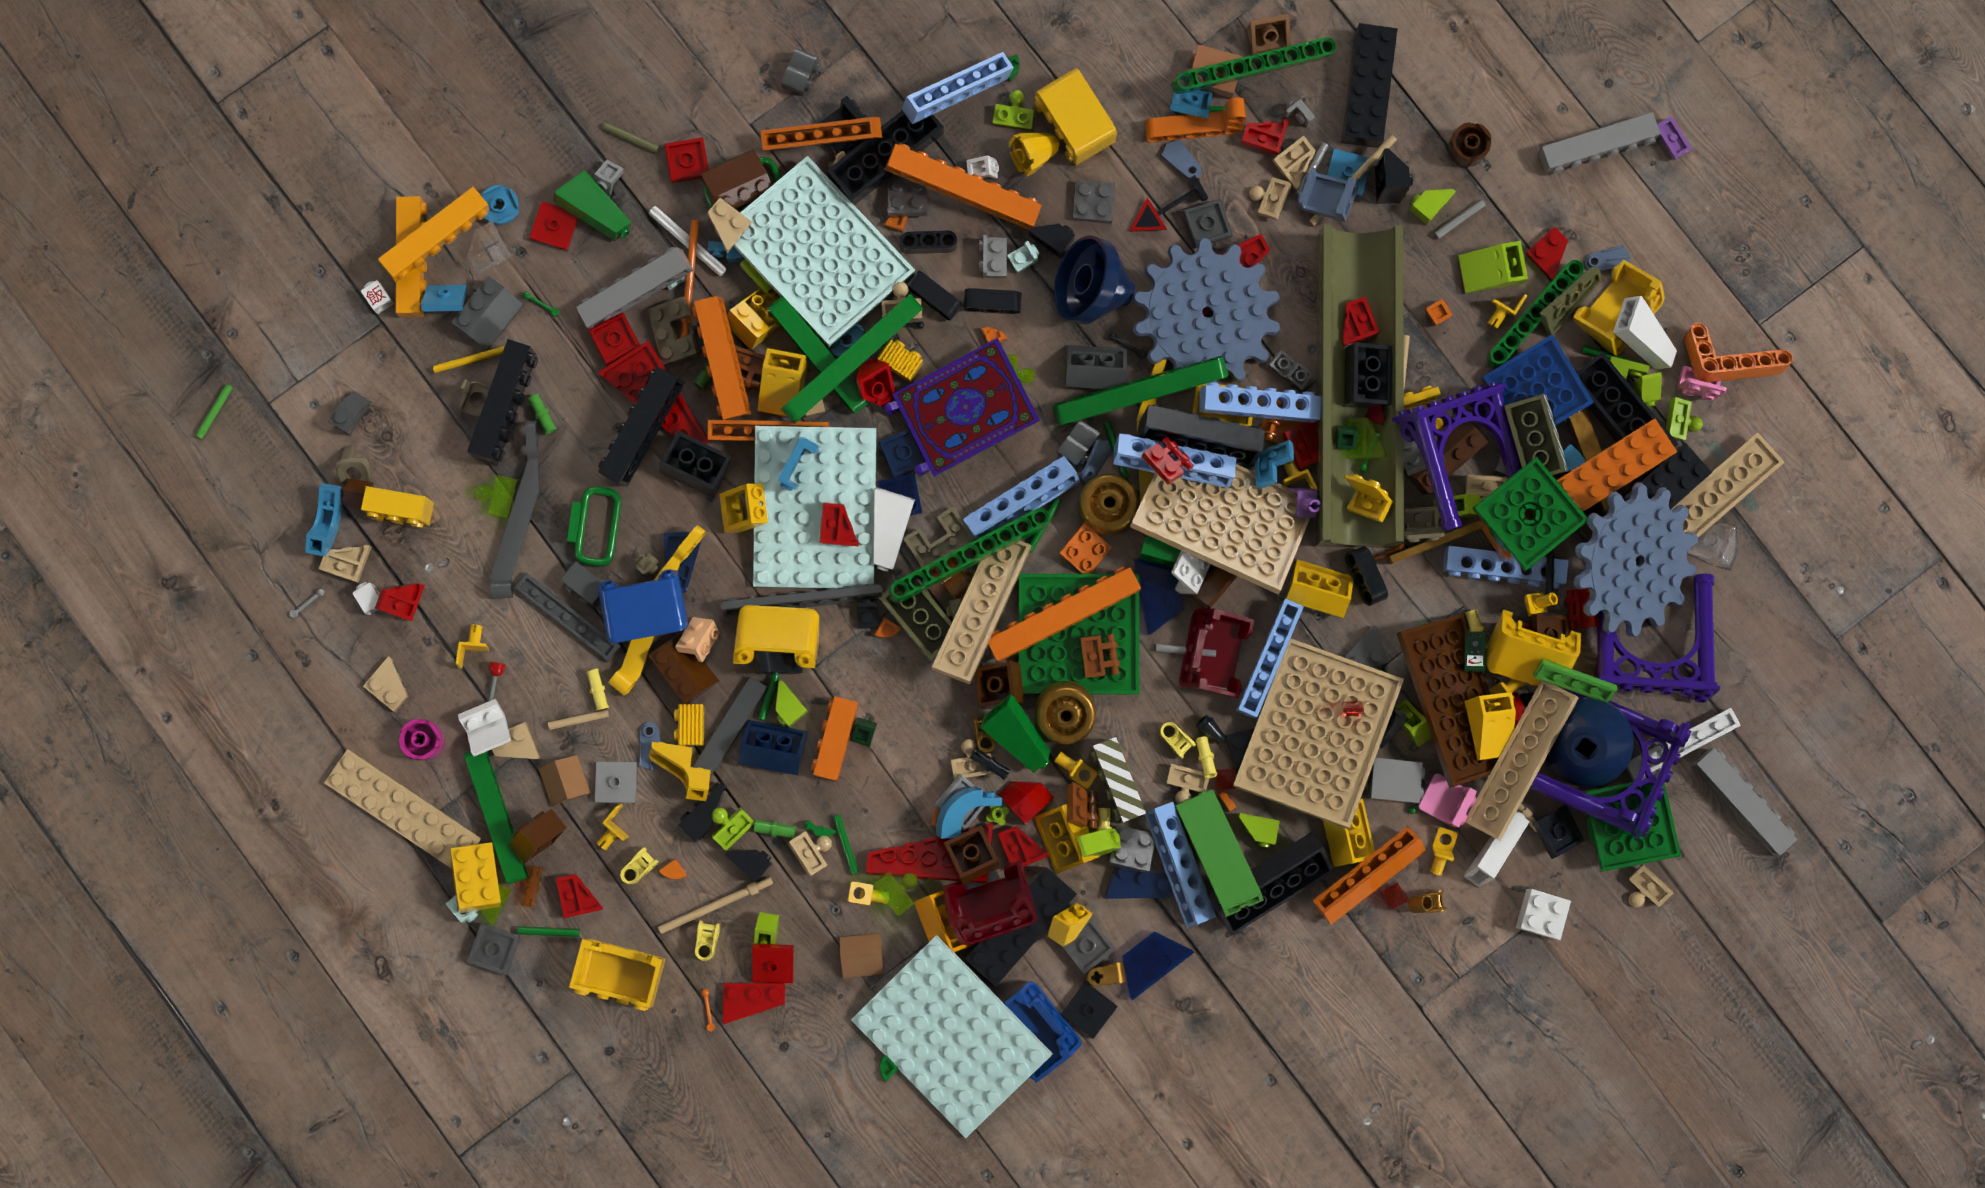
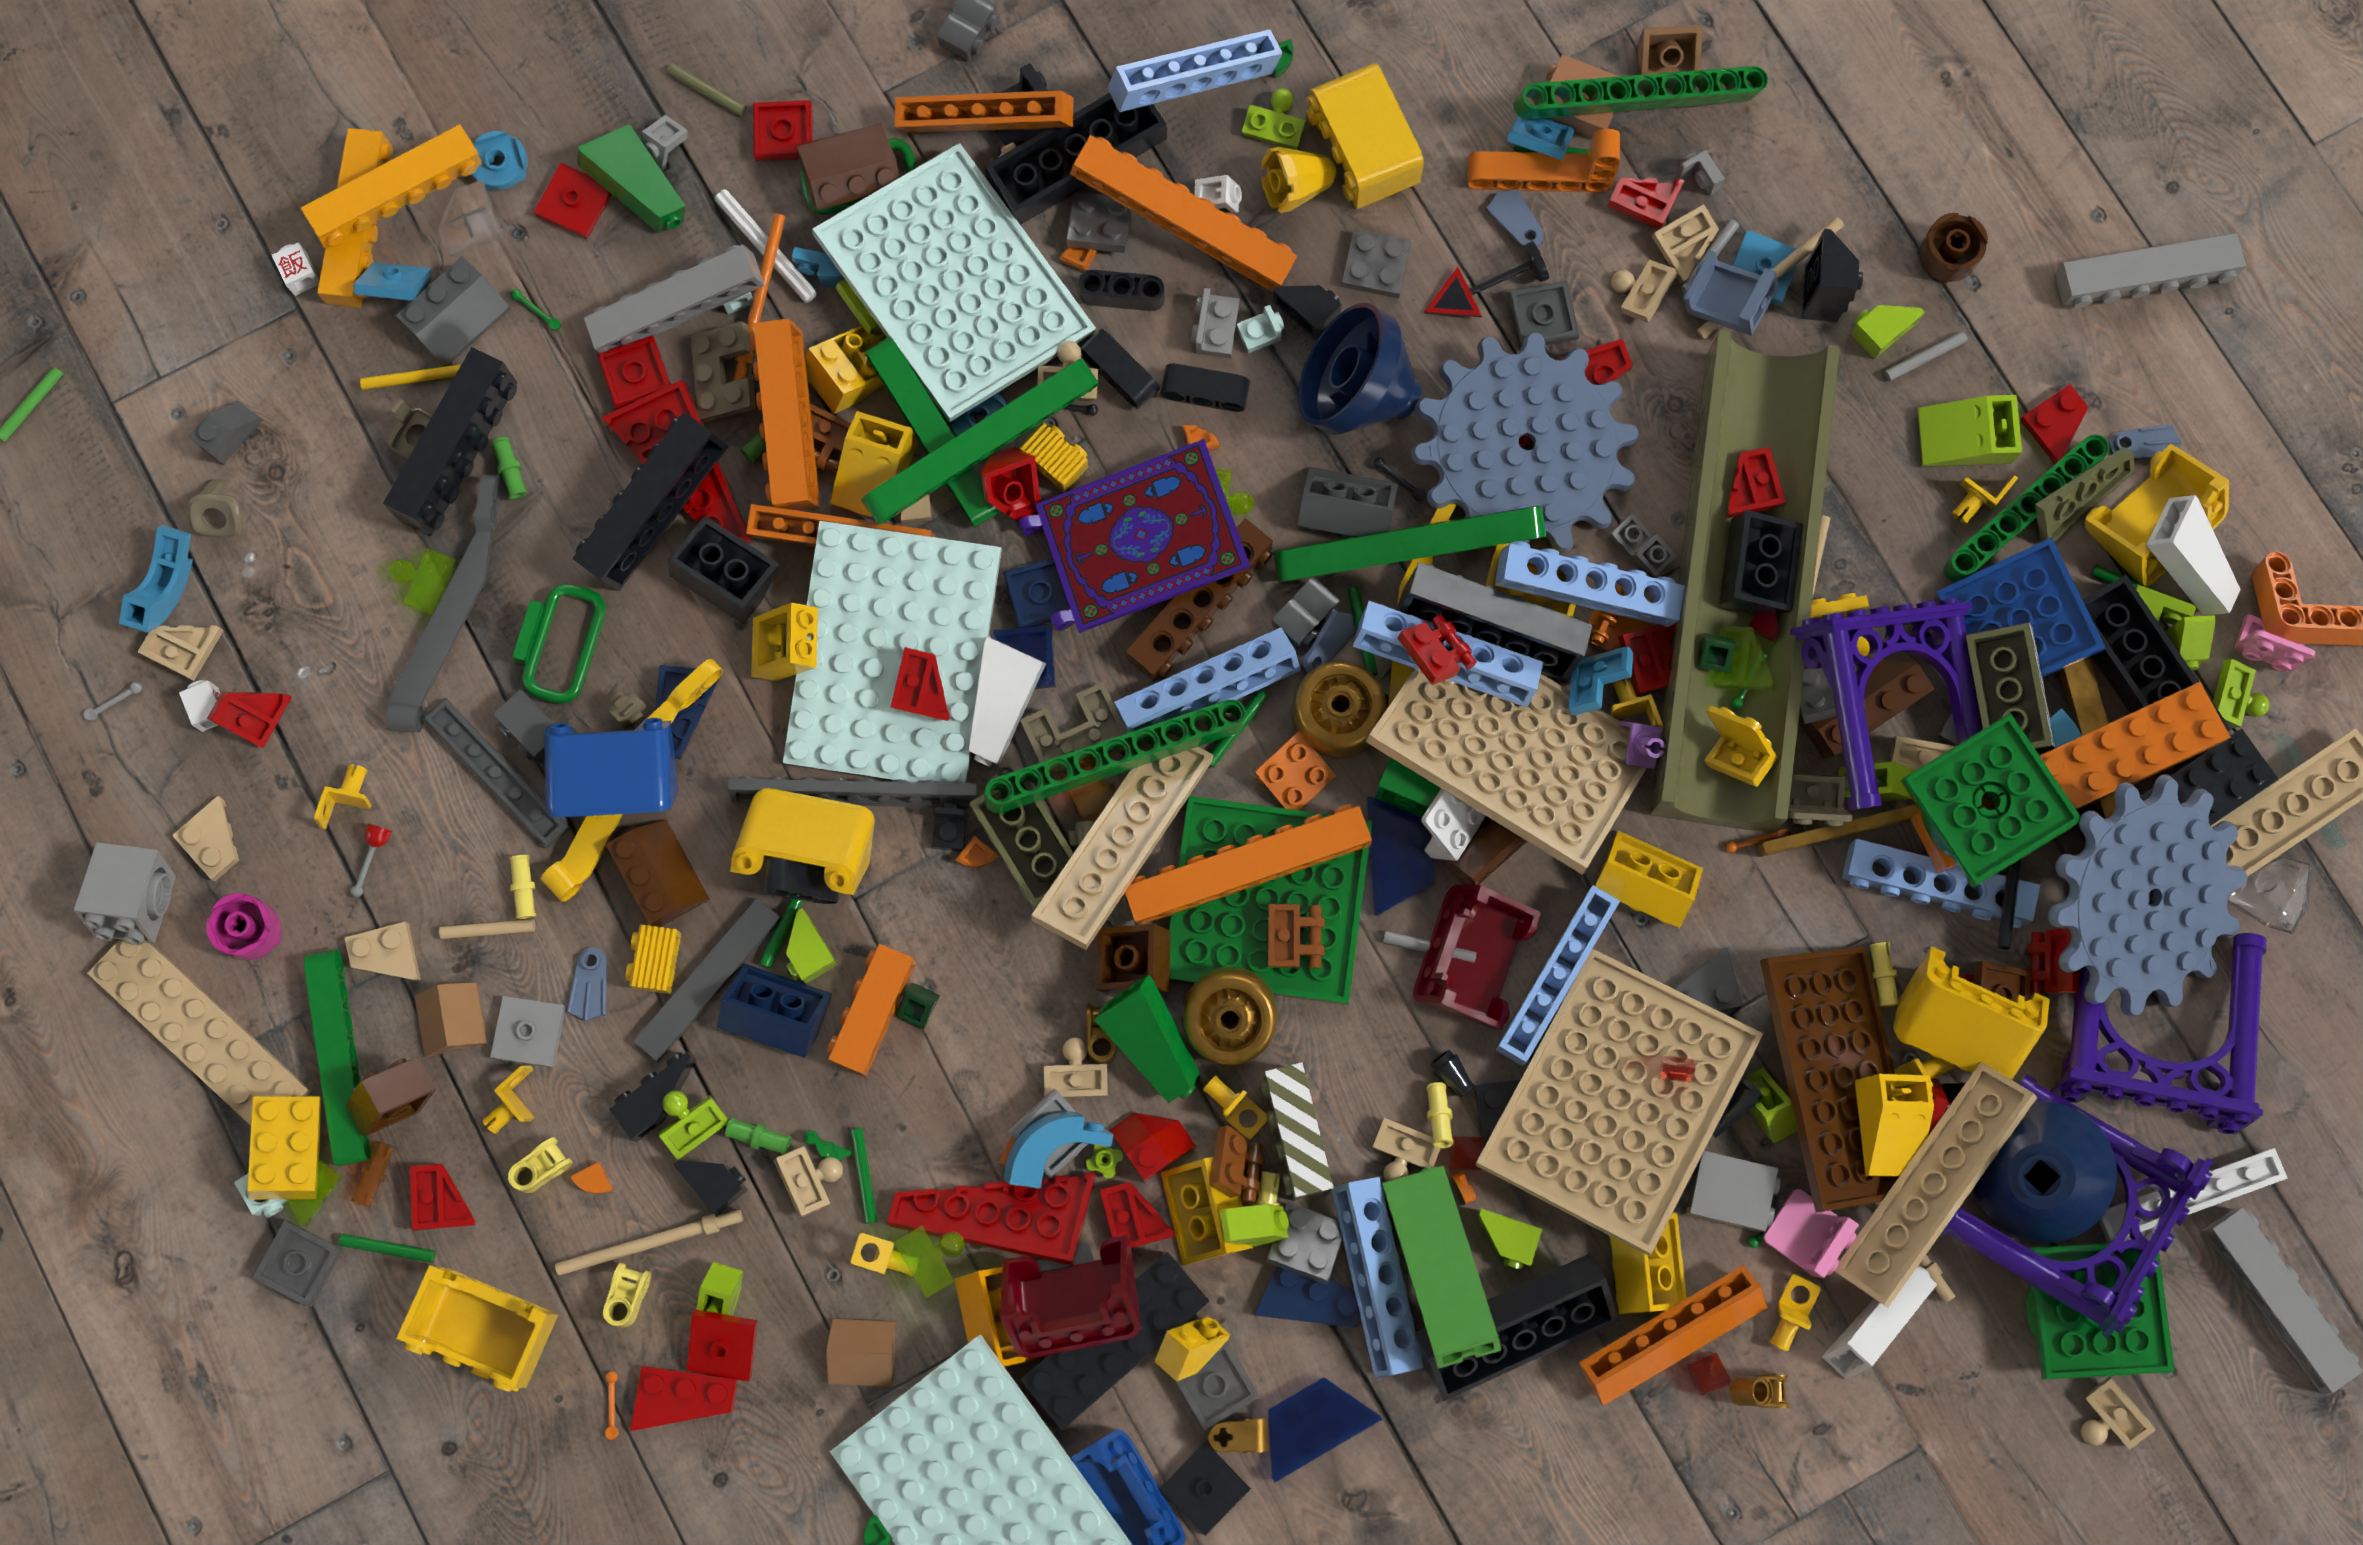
camera: 15 degrees right, 5 degrees down
reddish brown brick [341,478,374,509] -> none
yellow brick [361,486,434,528] -> none
white bracket [458,699,511,756] -> none
yellow arch [649,742,711,801] -> none
light nougat bracket [675,617,719,662] -> none
tan wing [707,198,752,252] -> none
dark azure panel [777,437,821,491] -> none
reddish brown brick [944,826,1000,885] -> none
black pin [970,748,1011,780] -> none
light yellow piece [1158,722,1196,759] -> none
black brick [1341,23,1398,148] -> none
black beam [1345,546,1388,606] -> none
orange plate [1424,299,1453,327] -> none
tile [1465,632,1486,673] -> none
white brick [1516,889,1571,940] -> none
yellow bracket [1524,592,1558,617] -> none
bright green tile [1533,659,1617,703] -> none
black plate [1533,805,1585,859] -> none
medium lavender plate [1657,116,1692,161] -> none
none -> light grey brick [74,842,176,945]
none -> reddish brown brick [1126,518,1273,682]

